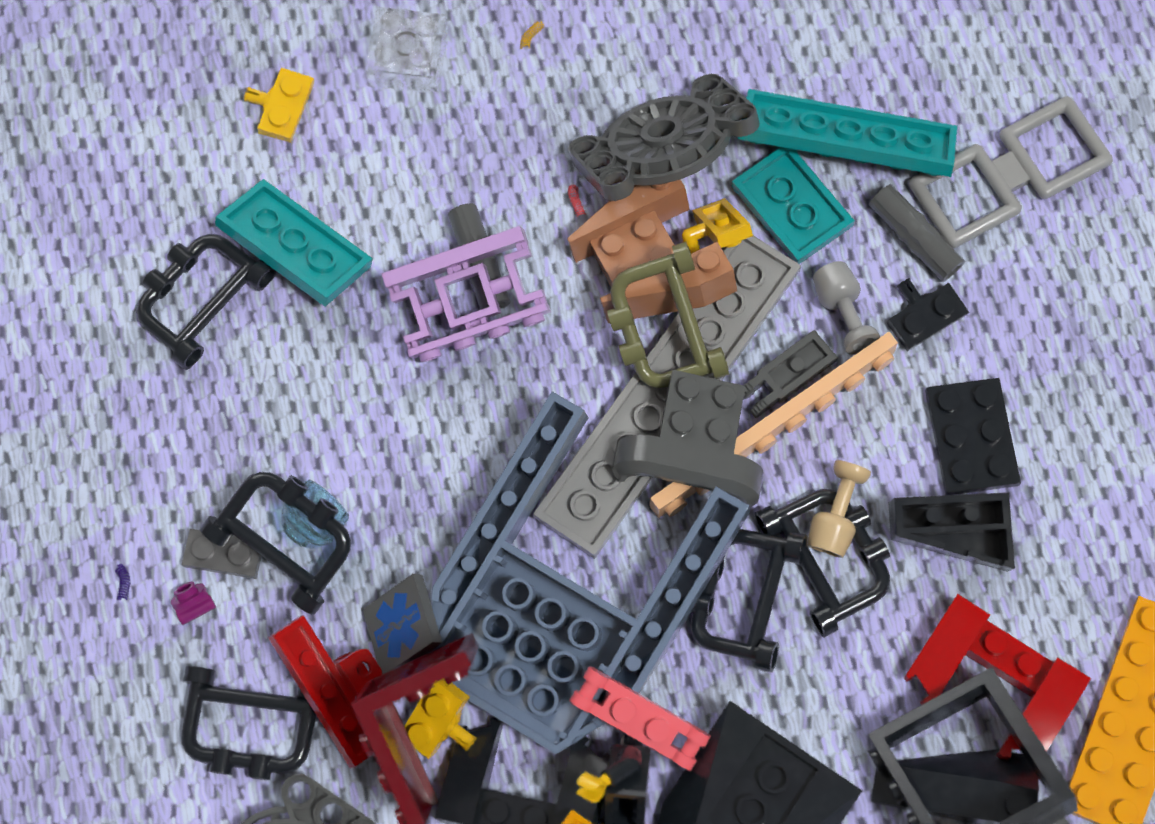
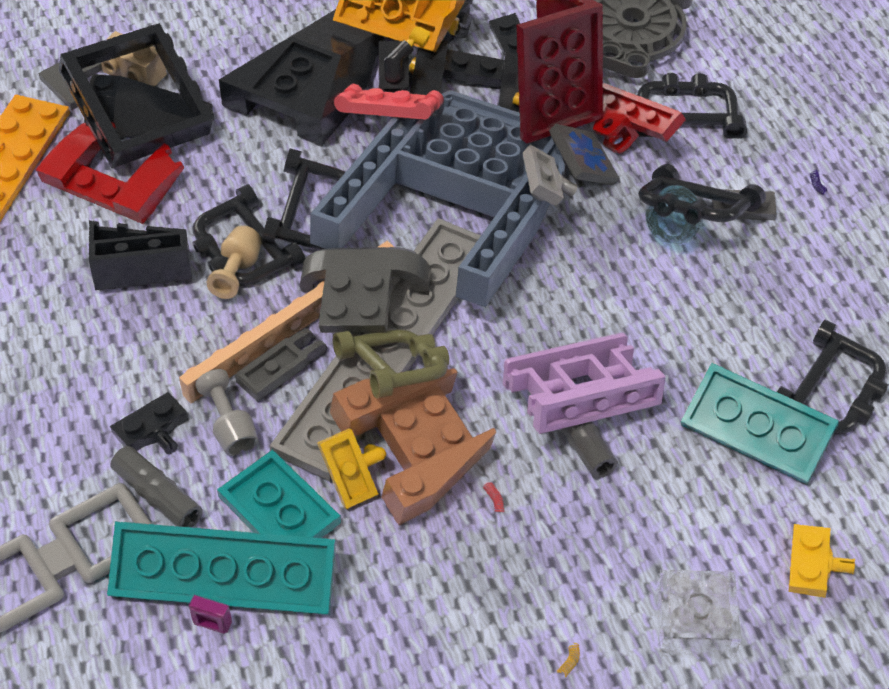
camera: 170 degrees right, 20 degrees down
magenta plate [170,582,217,625] -> none
dark grey piece [568,74,760,201] -> none
black plate [925,378,1021,495] -> none
none -> magenta tile [189,595,232,634]
none -> light grey plate [522,145,577,206]

